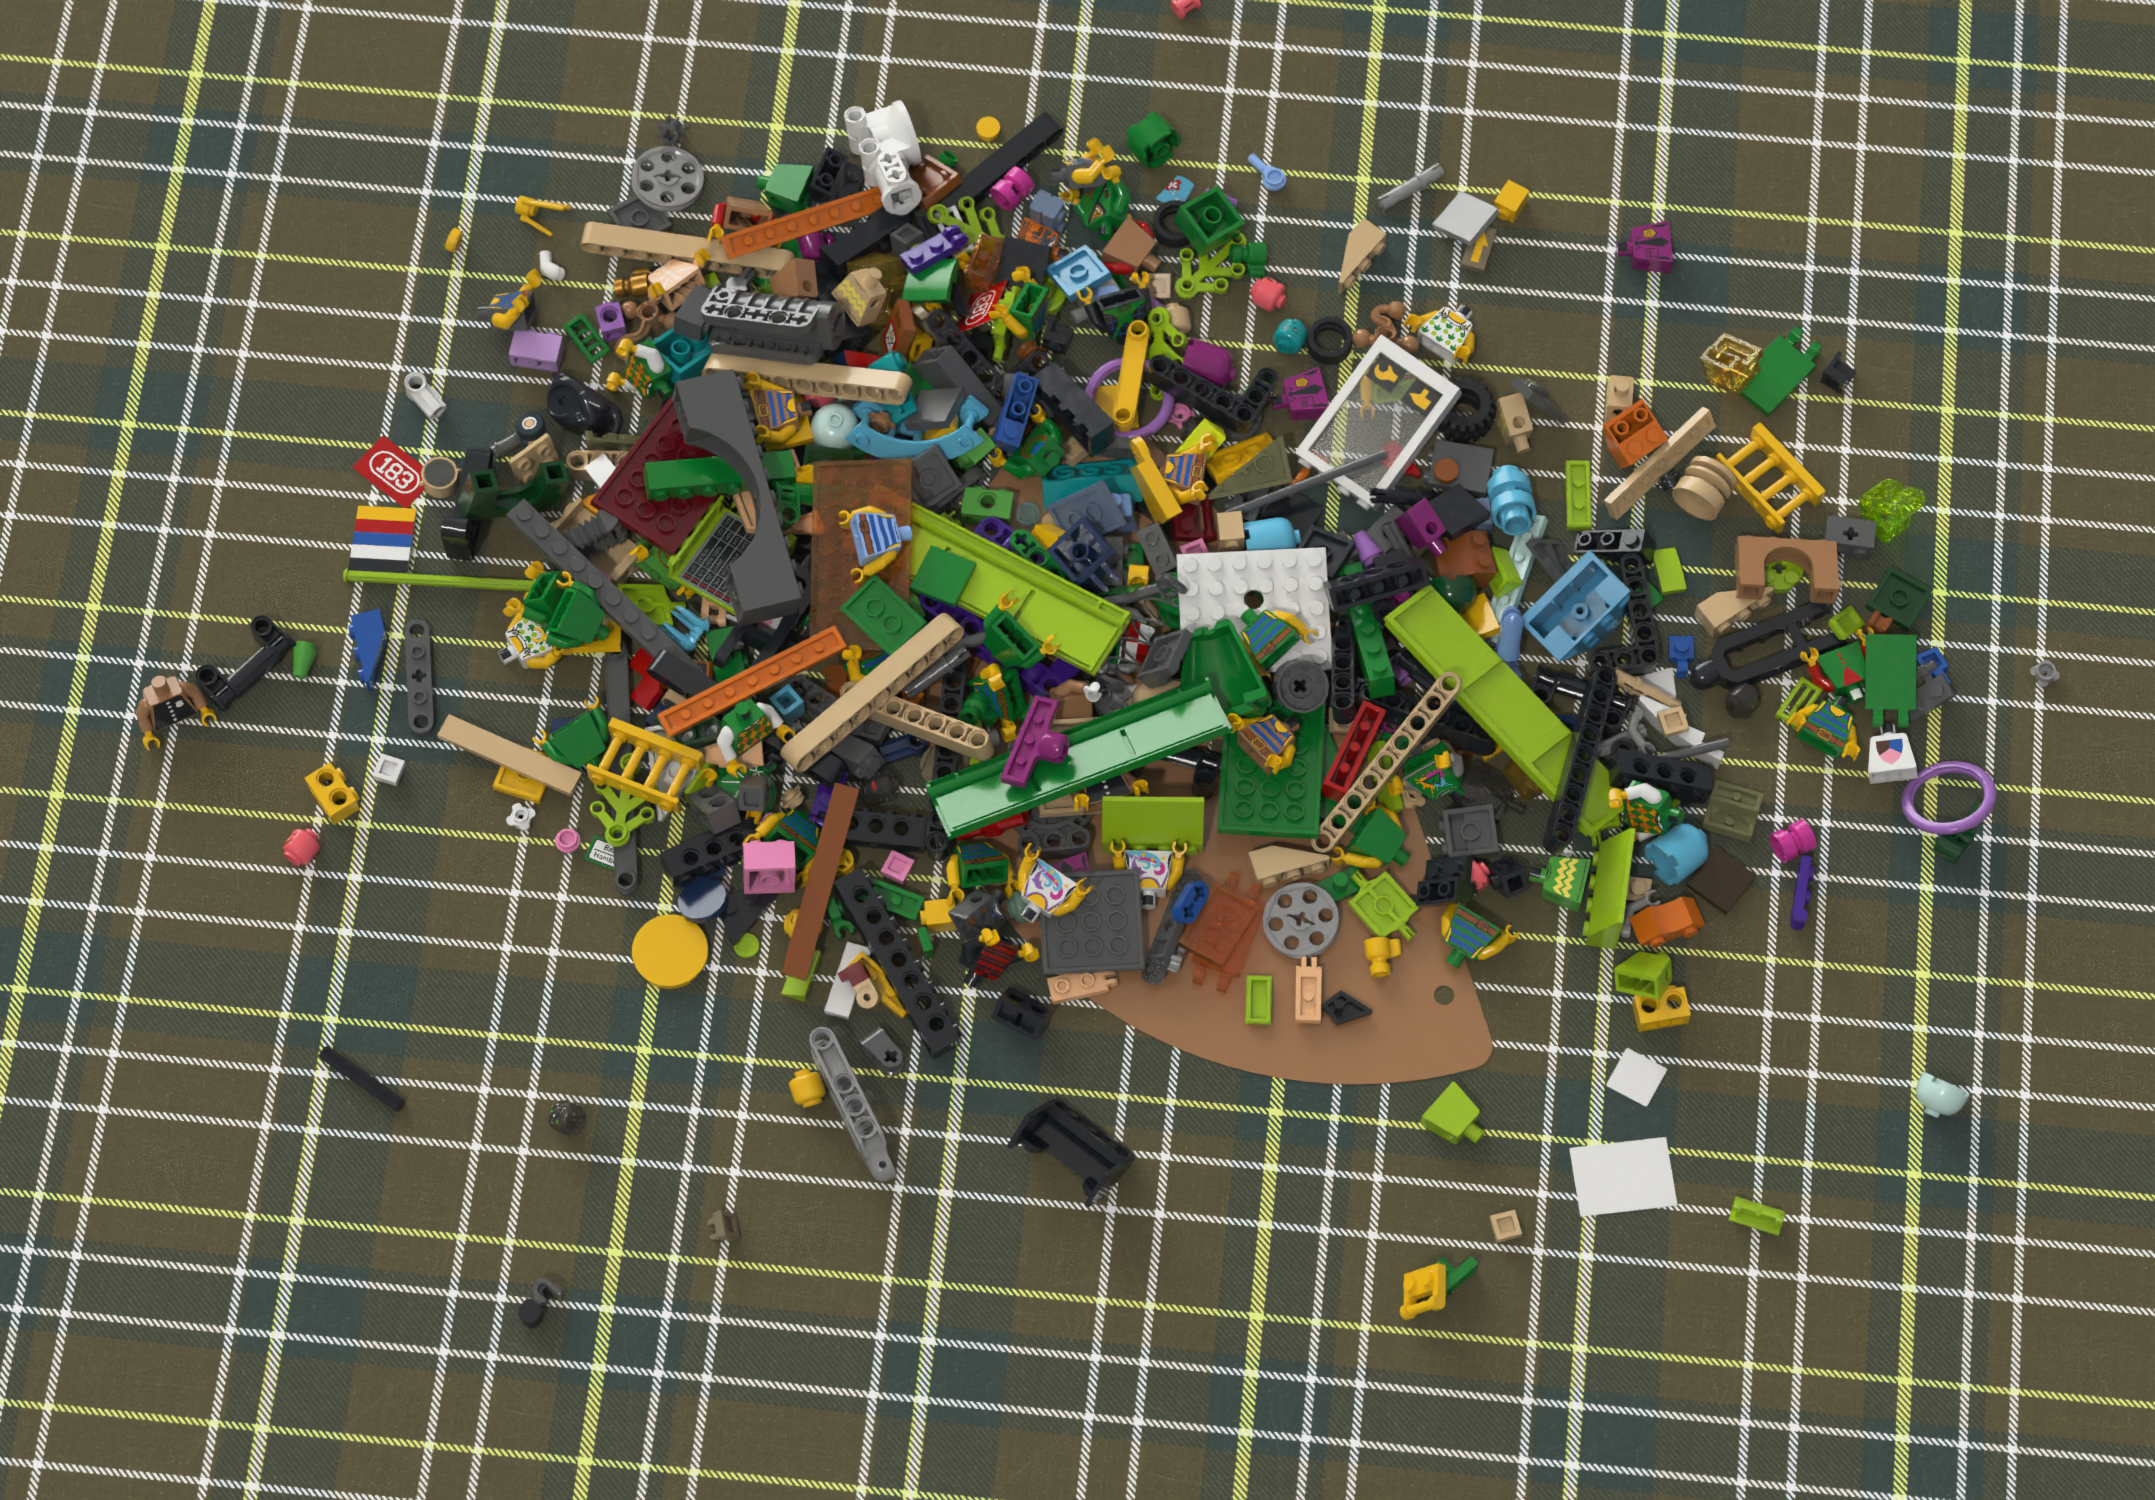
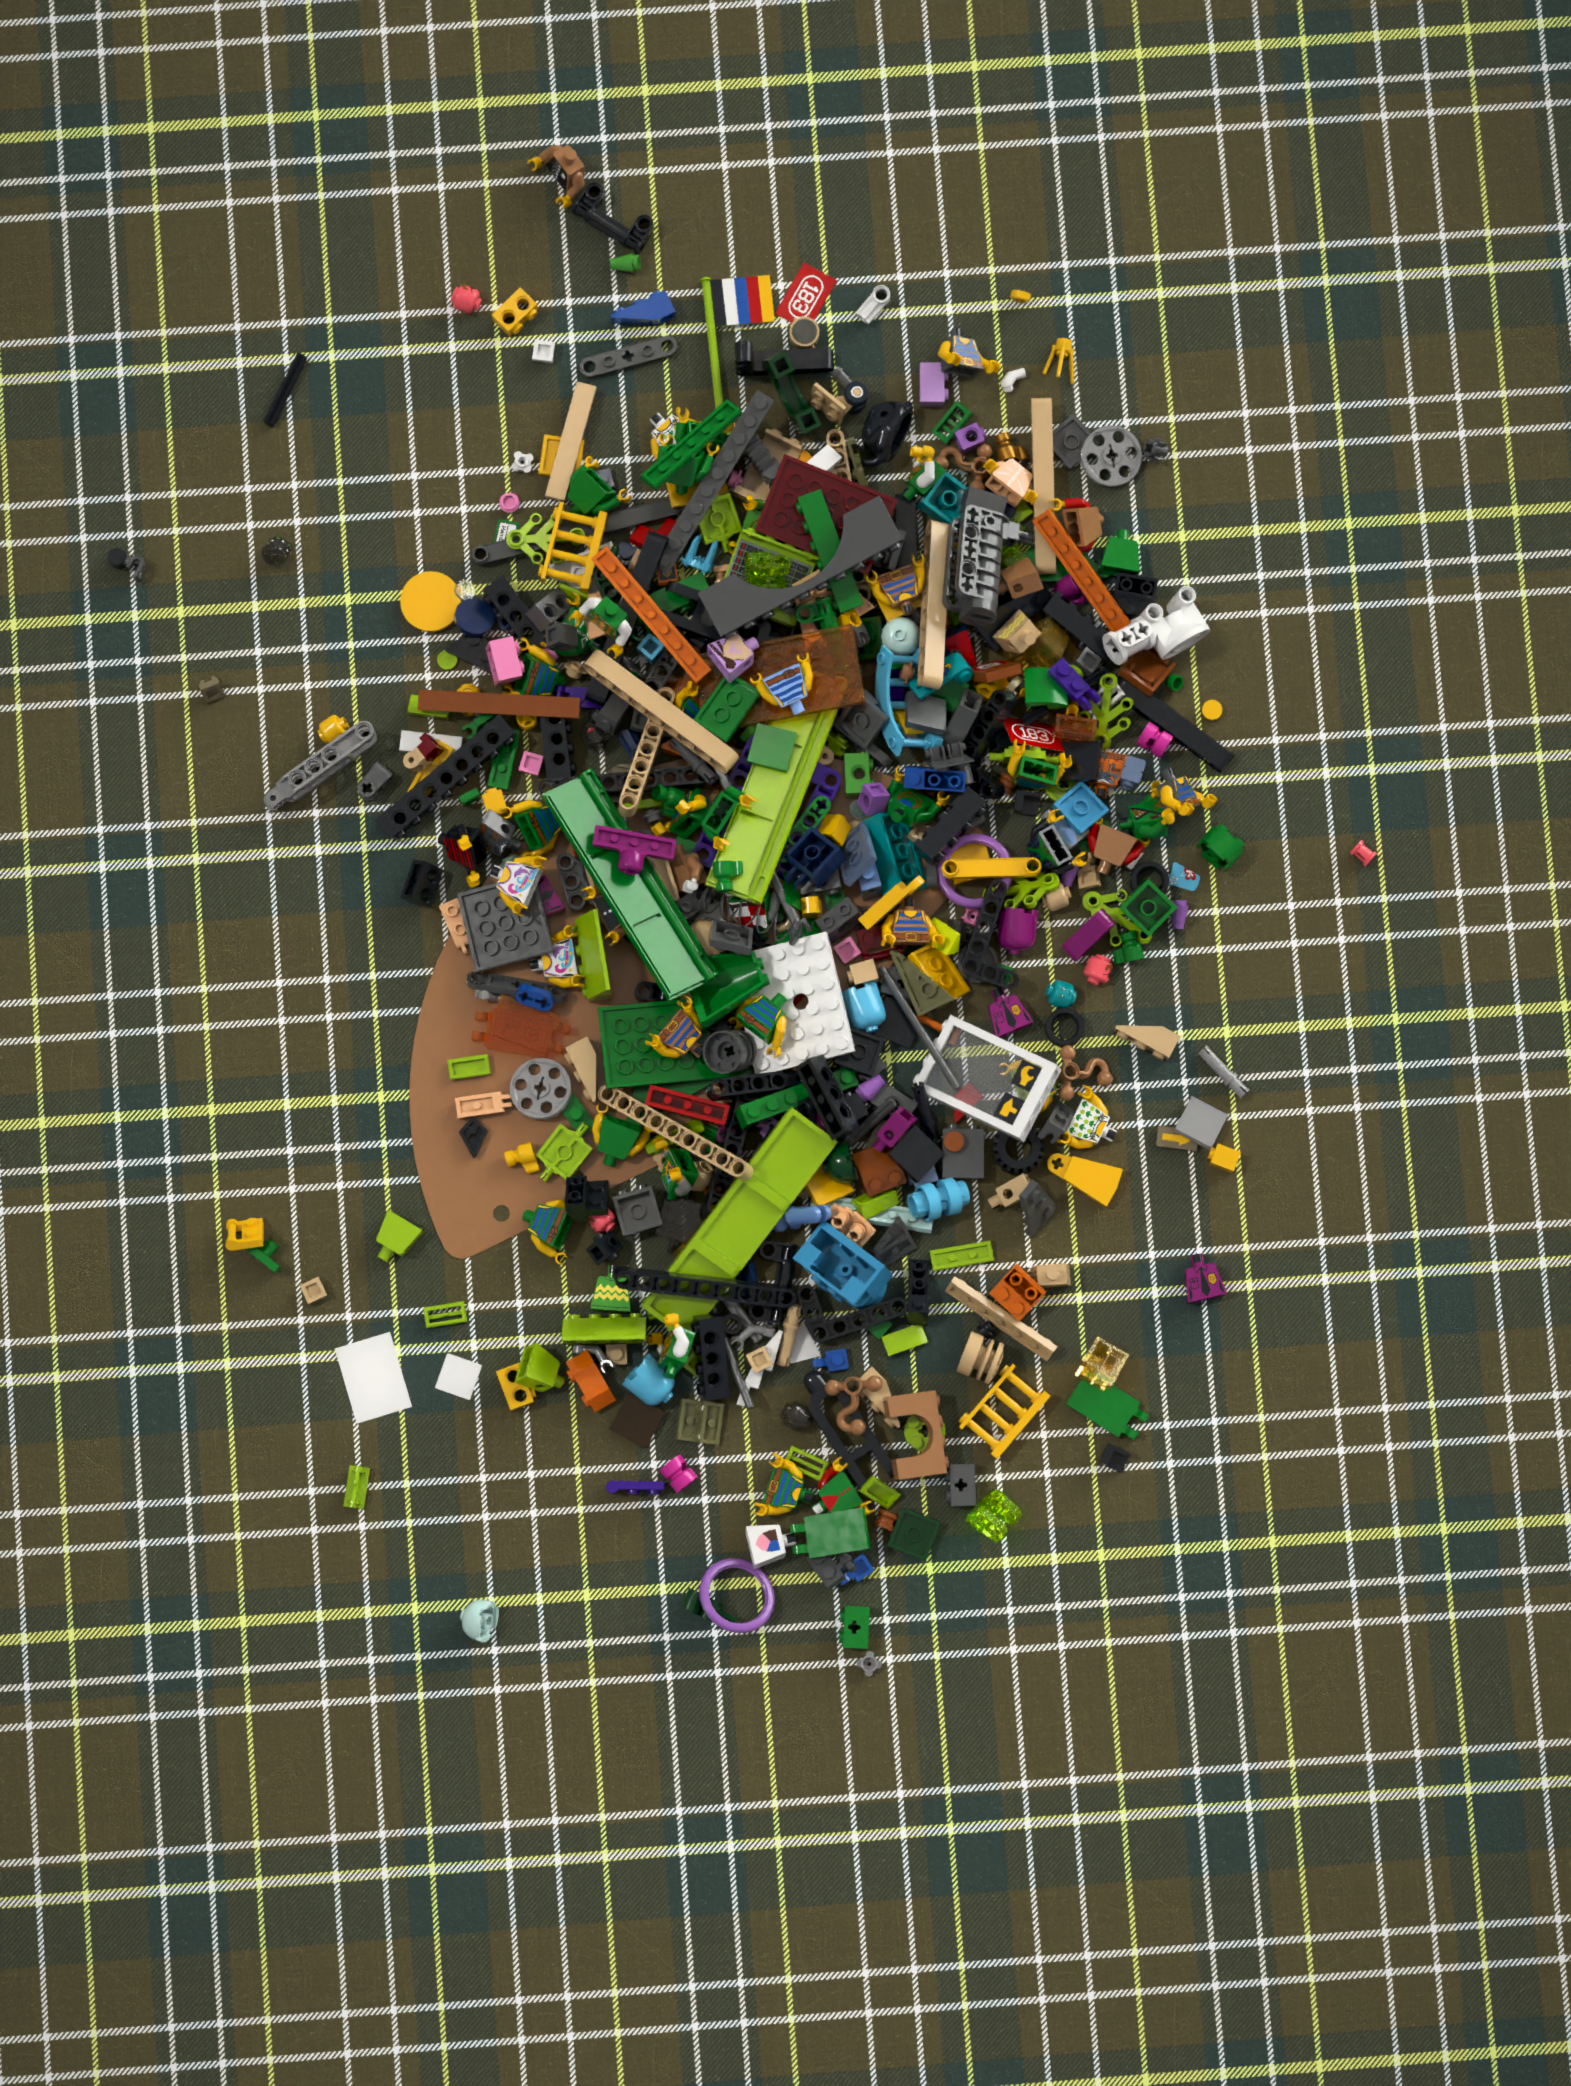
camera: 80 degrees right, 15 degrees up
bright green brick [951,427,996,473] -> none
black windscreen [1007,1098,1135,1208] -> none
light blue plate [1247,153,1286,191] -> none
none -> lime tile [423,1301,468,1328]
none -> clear tile [454,580,476,601]
none -> green tile [641,399,742,491]
none -> torso [708,634,759,683]
none -> green piece [712,860,743,892]
none -> clear neon green piece [745,551,792,589]
none -> medium nougat piece [825,1375,882,1436]
none -> light nougat connector [830,1203,876,1248]
none -> green brick [839,1606,870,1649]
none -> medium lavender brick [857,782,890,816]
none -> dark grey hinge [924,741,974,771]
none -> dark grey hinge [1037,1101,1076,1143]
none -> yellow piece [1047,1153,1123,1208]
none -> magenta beam [1061,908,1116,962]

